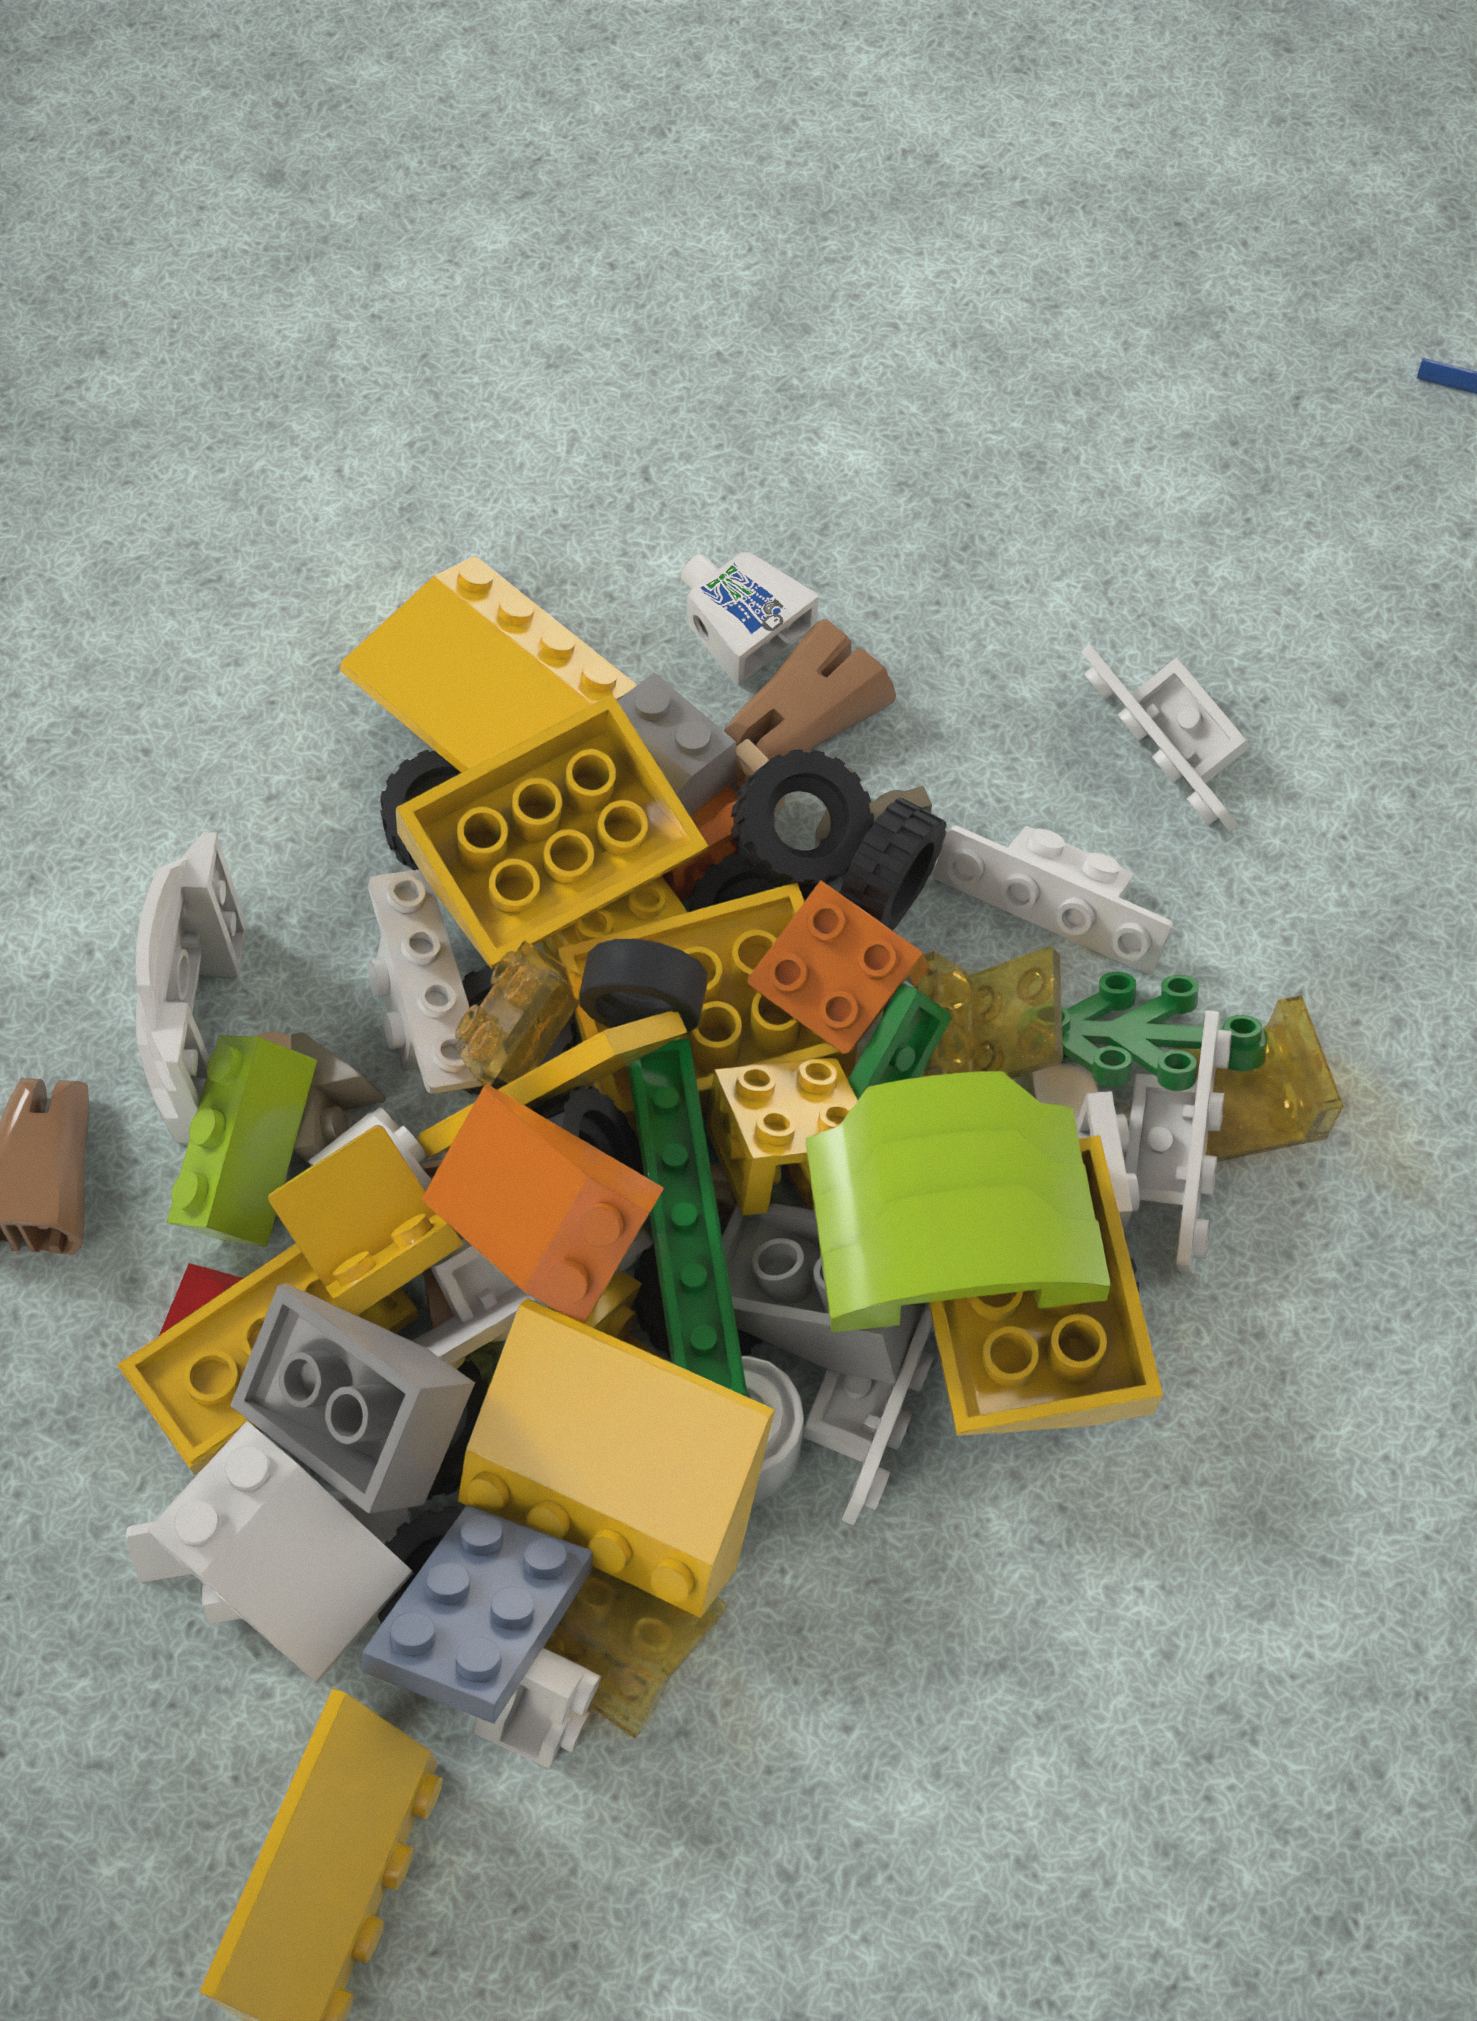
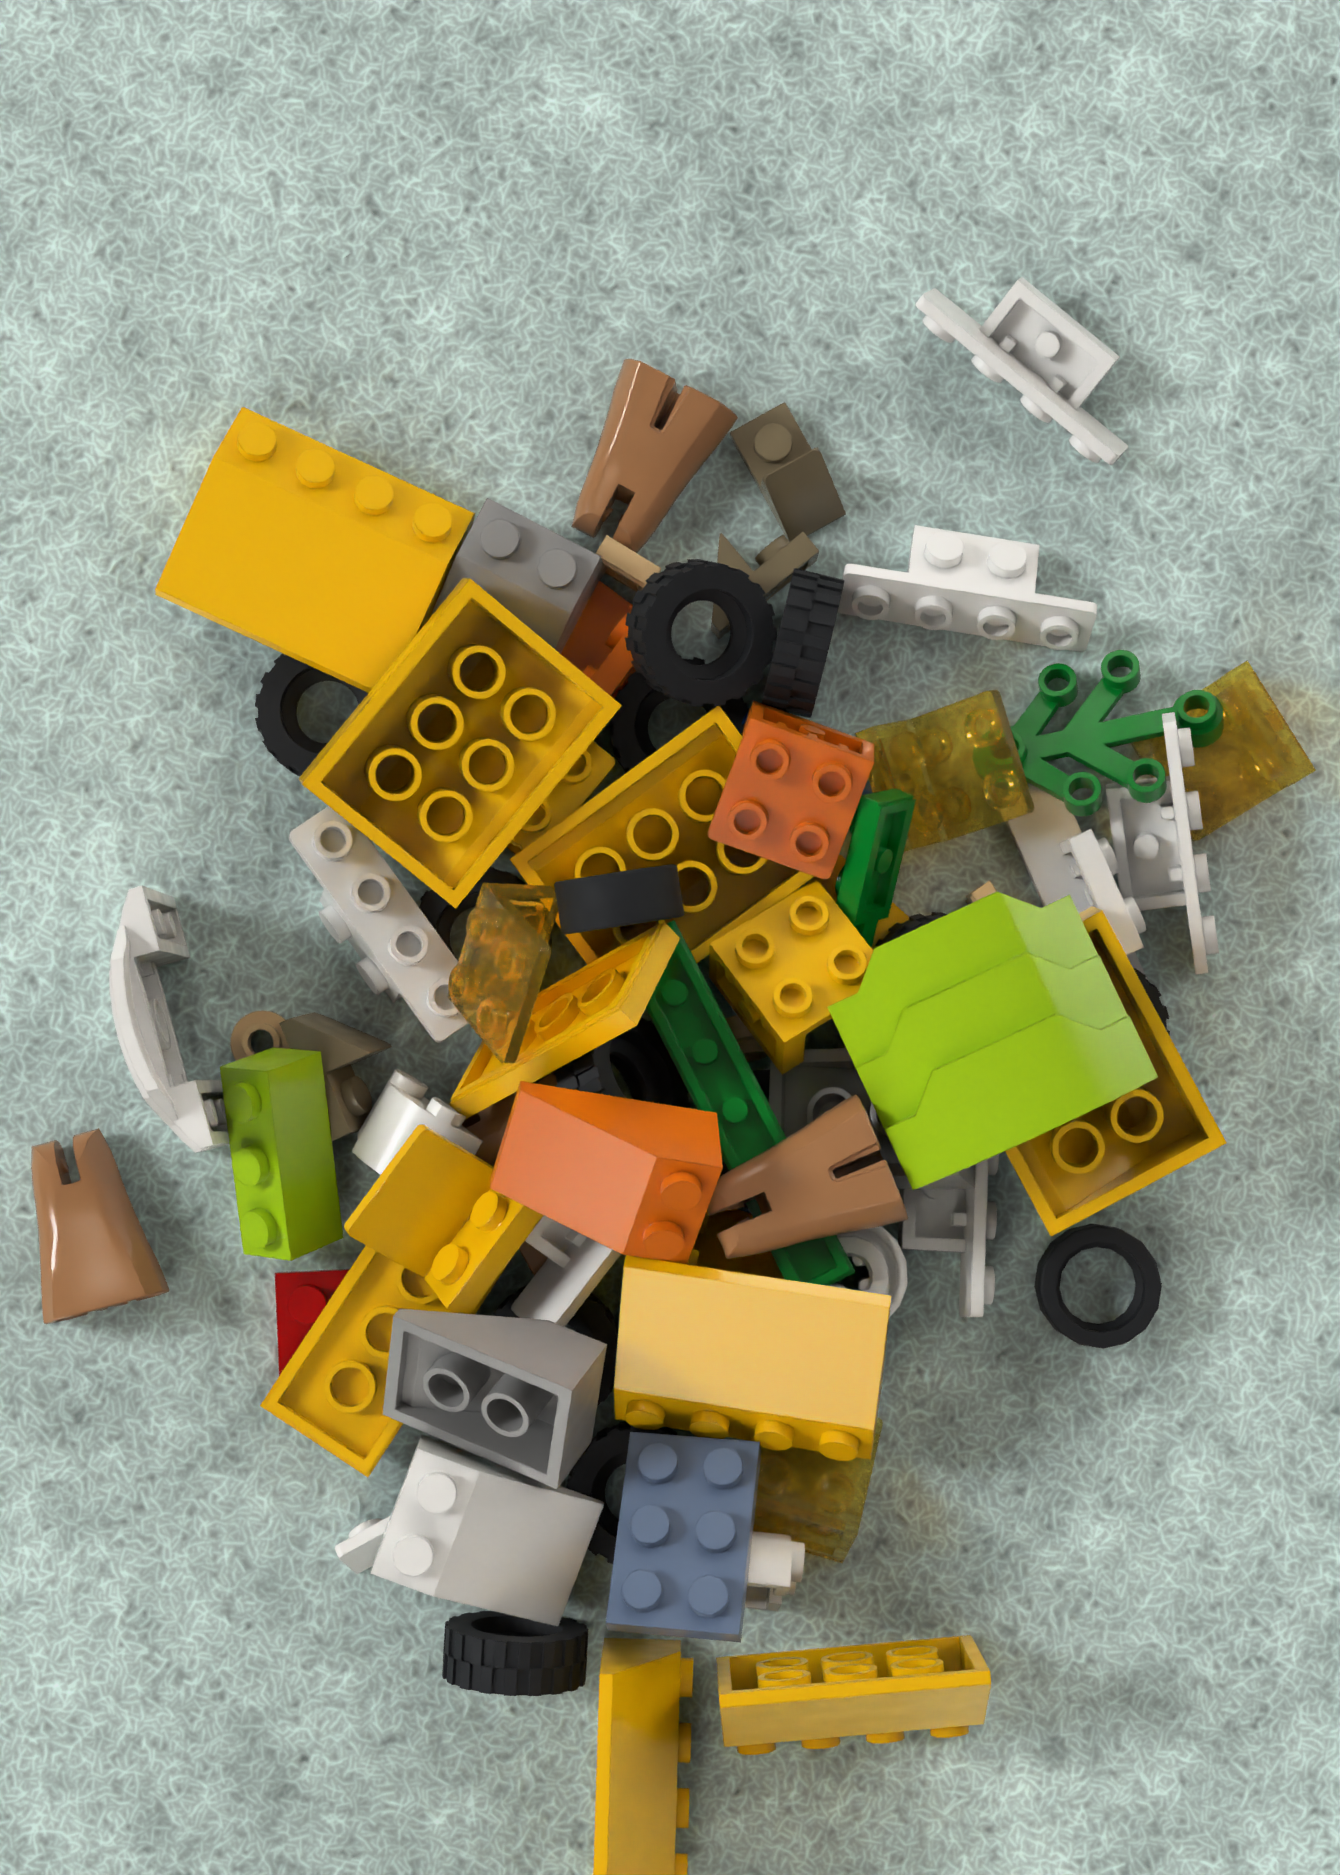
camera: 15 degrees left, 25 degrees up
white torso [681,552,819,686] -> none
none -> black tyre [442,1611,589,1696]
none -> medium nougat piece [707,1094,908,1259]
none -> yellow slope [716,1635,991,1755]
none -> dark tan slope [729,402,846,542]
none -> black tyre [1034,1224,1162,1349]

